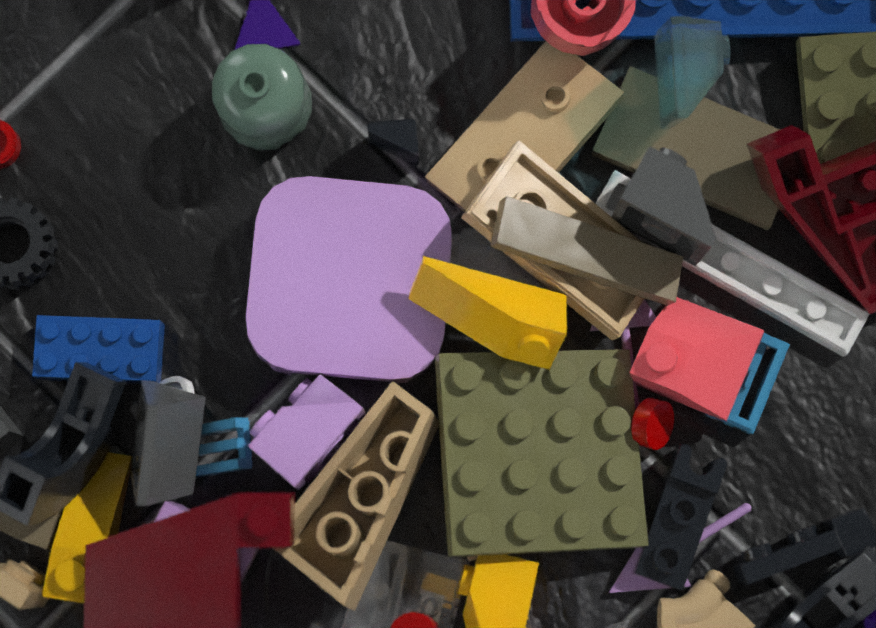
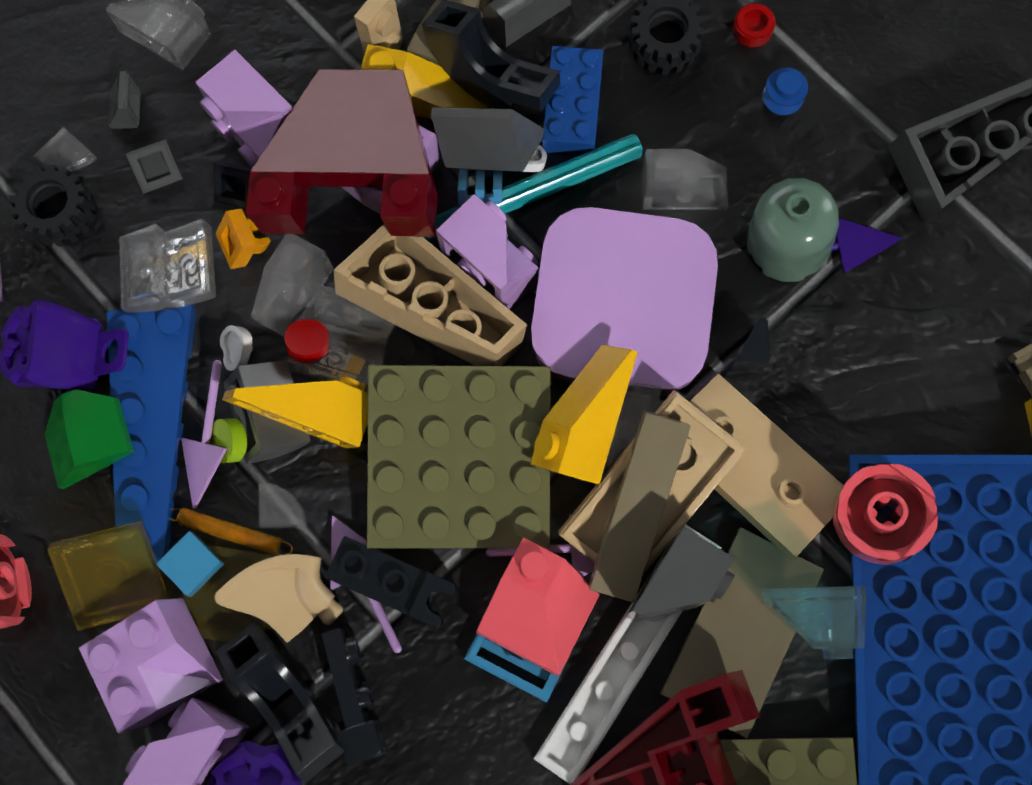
camera: 100 degrees right, 5 degrees down
red tile [631,398,674,450] -> none
none -> teal axle [424,134,643,244]
none -> clear slope [642,149,728,210]
none -> blue wheel [762,68,808,115]

